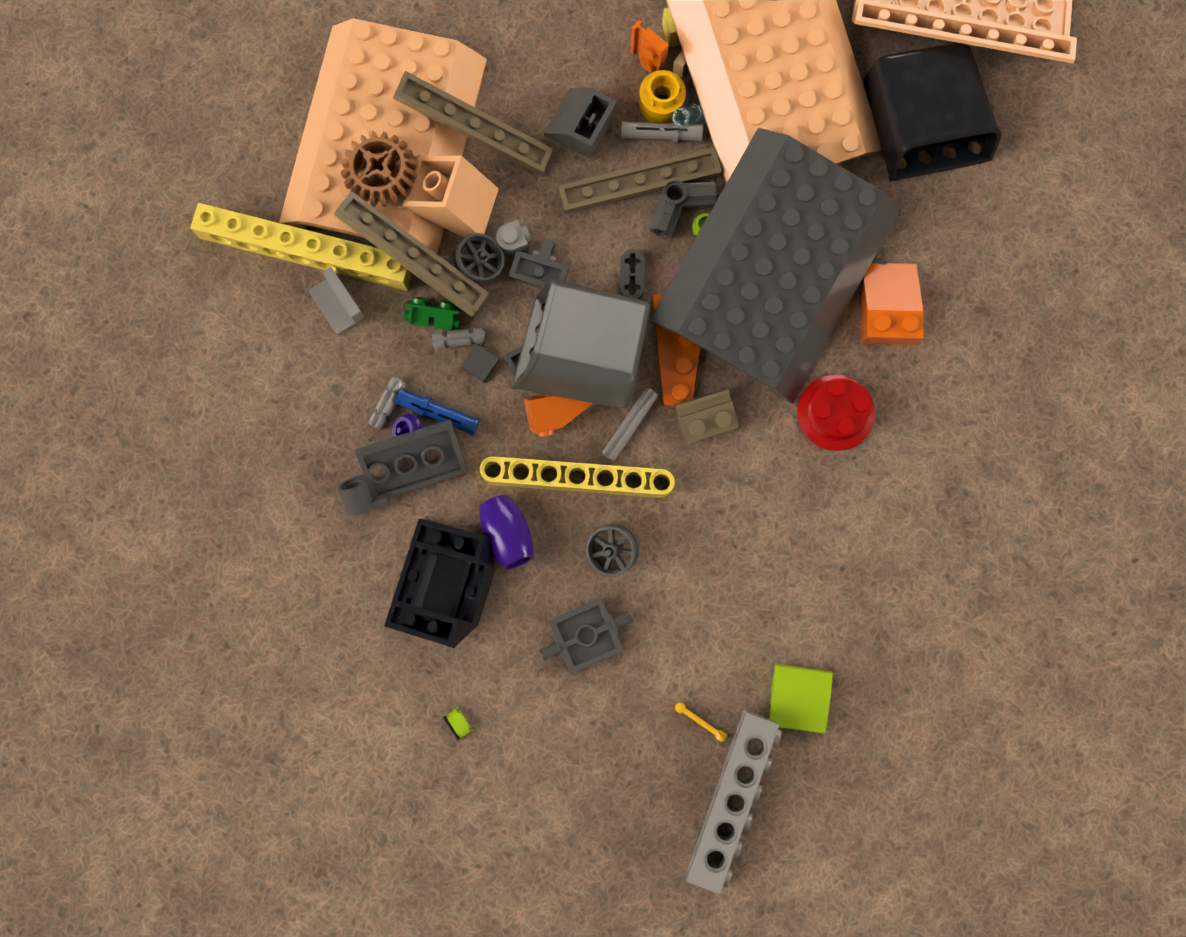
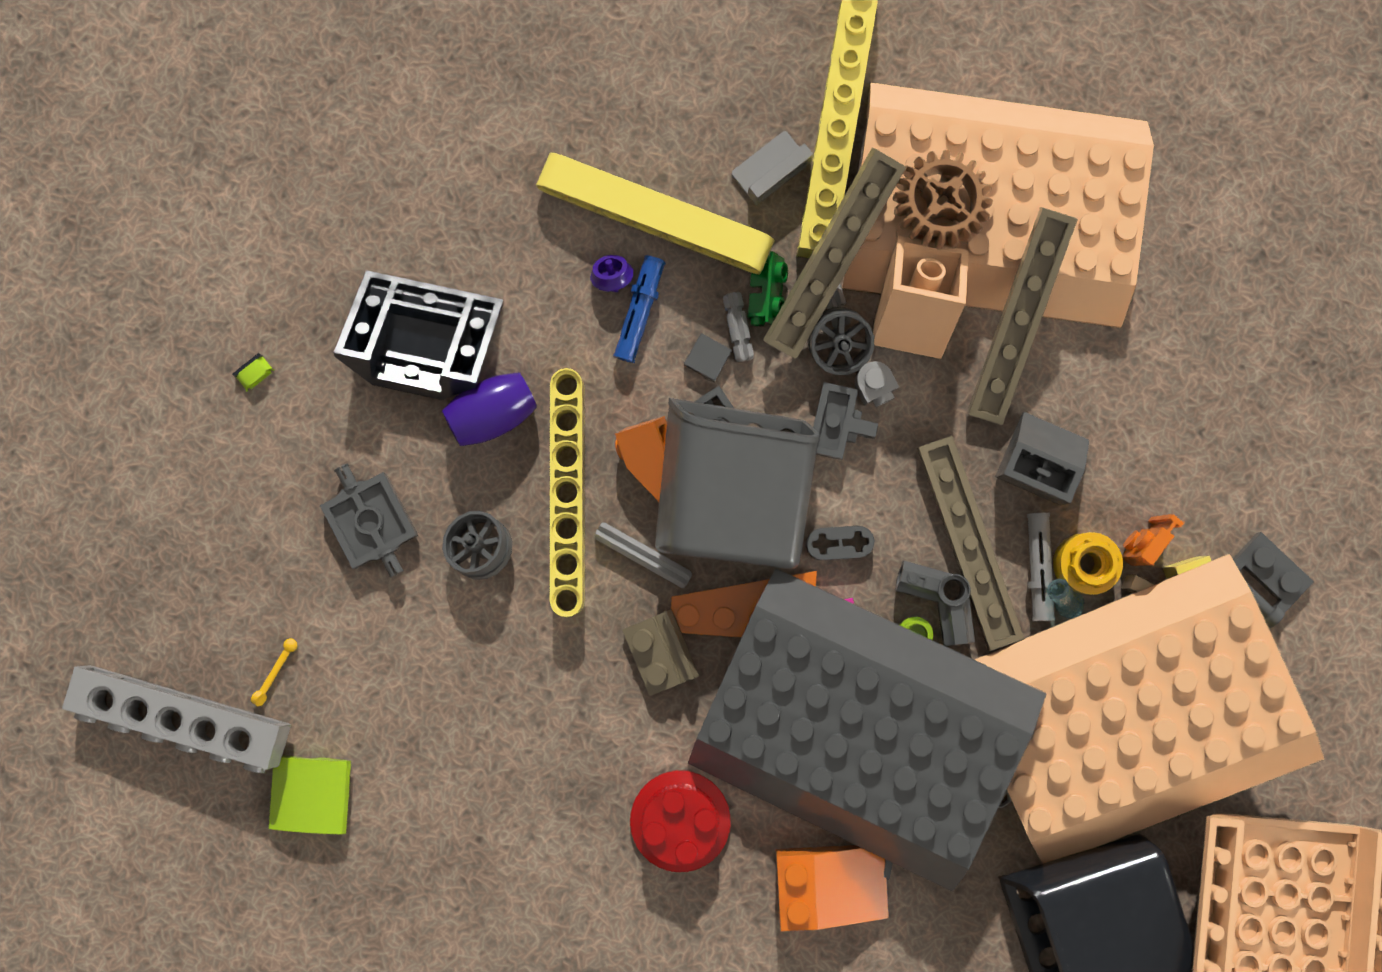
camera: 85 degrees right, 5 degrees up
dark grey hinge [338,419,468,515] -> none
light grey axle [369,377,405,430] -> none
none -> light yellow beam [536,153,775,274]

